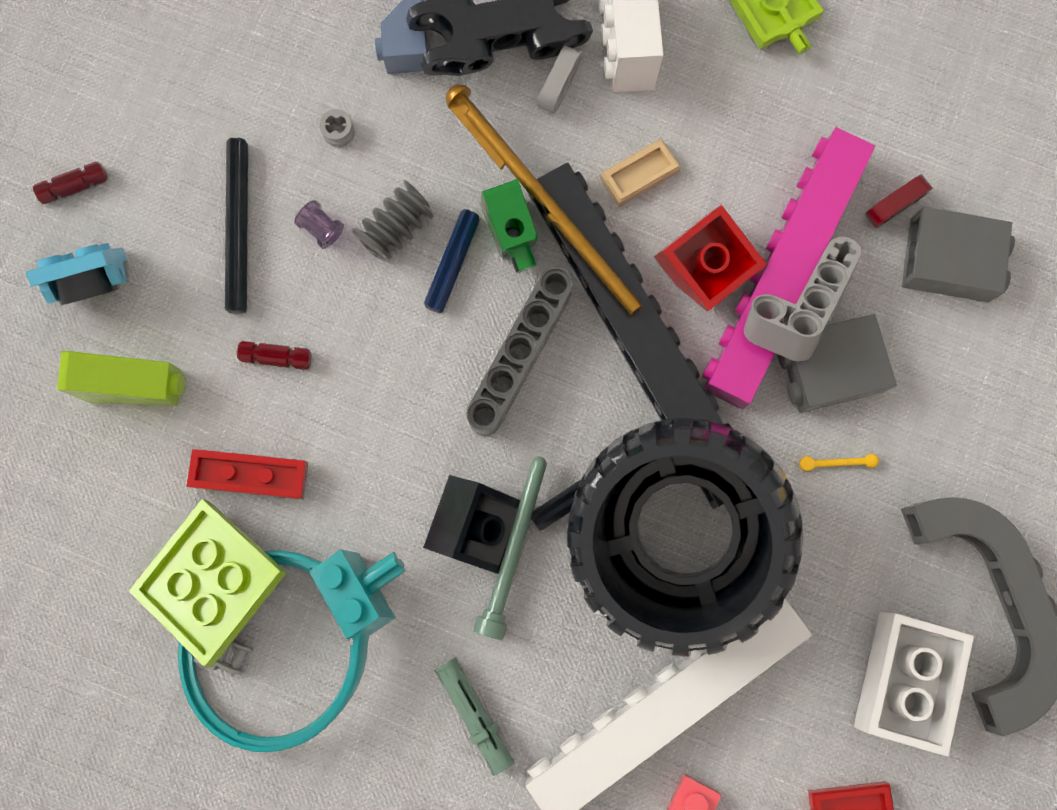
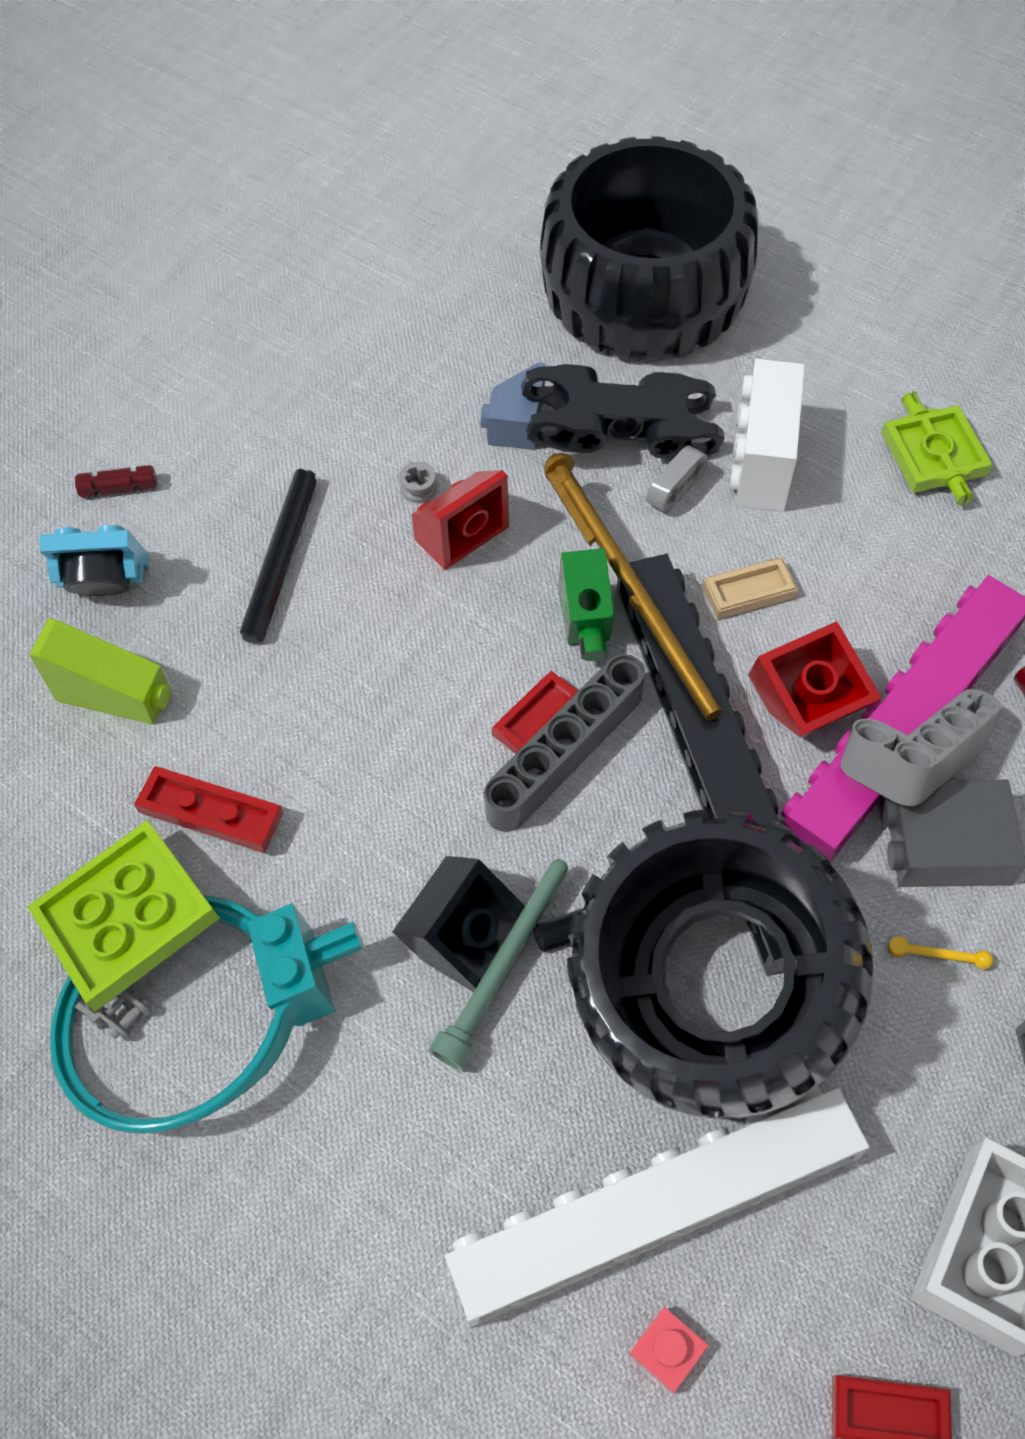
camera: 15 degrees right, 20 degrees down
dark red axle [237,341,312,370] -> none
clear purple bush [294,200,344,249] -> none
dark grey piece [352,180,434,260] -> none
dark blue axle [424,209,480,313] -> none
sand green pin [434,657,515,776] -> none
none -> red slope [411,470,509,570]
none -> red tile [492,671,578,754]

